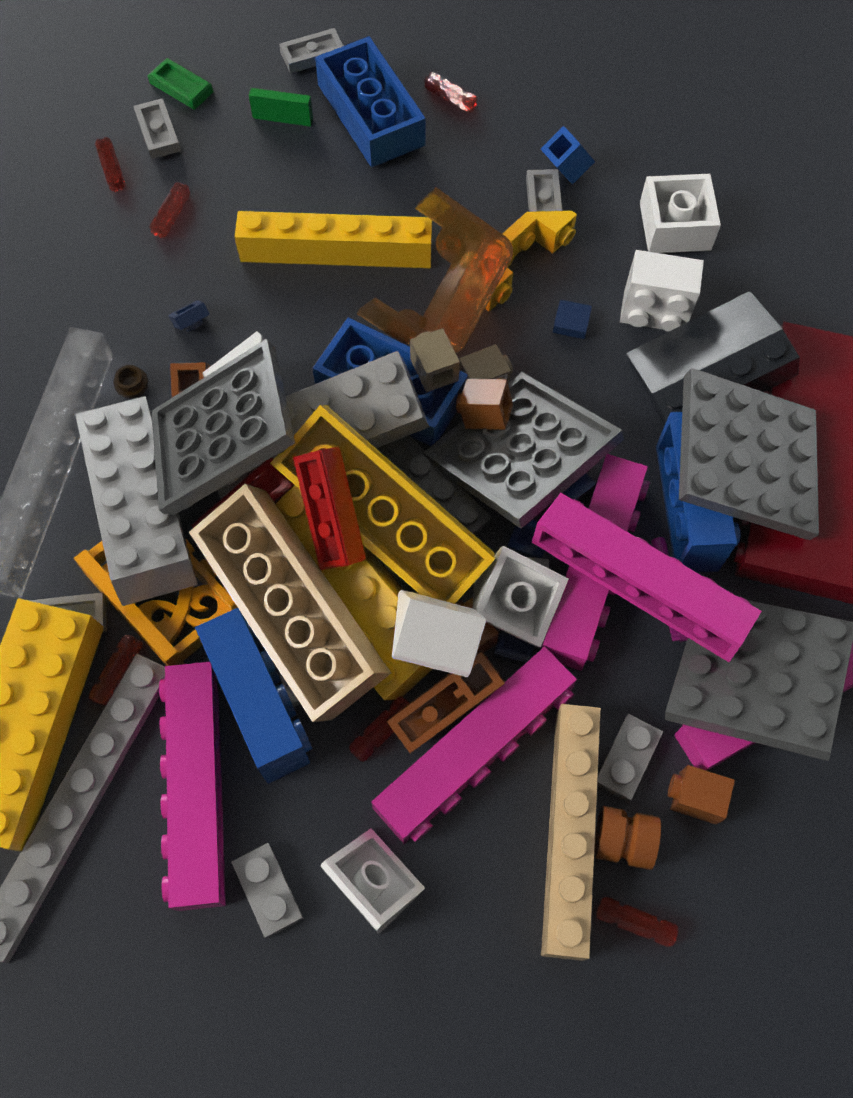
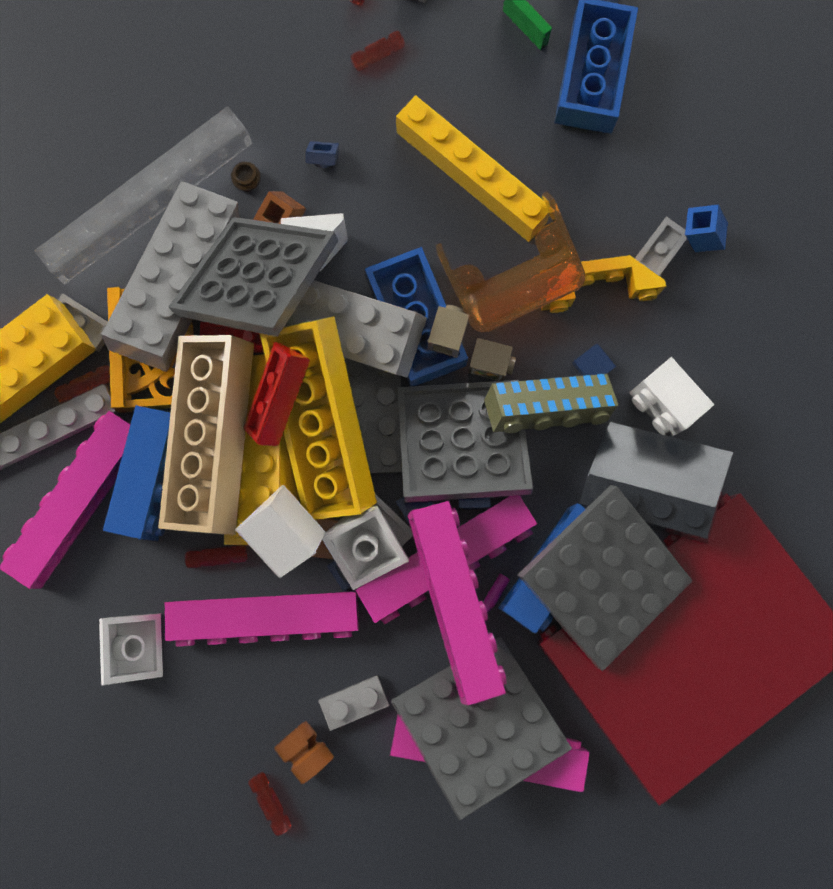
camera: 40 degrees right, 15 degrees up
light grey plate [231,843,304,939] -> none
dark orange slope [387,649,505,753] -> none
clear red axle [424,72,478,113] -> none
dark orange brick [456,379,513,430] -> none
tan brick [541,704,601,961] -> none
white brick [640,174,721,253] -> none
dark orange brick [667,765,735,825] -> none
none -> olive brick [484,374,618,433]

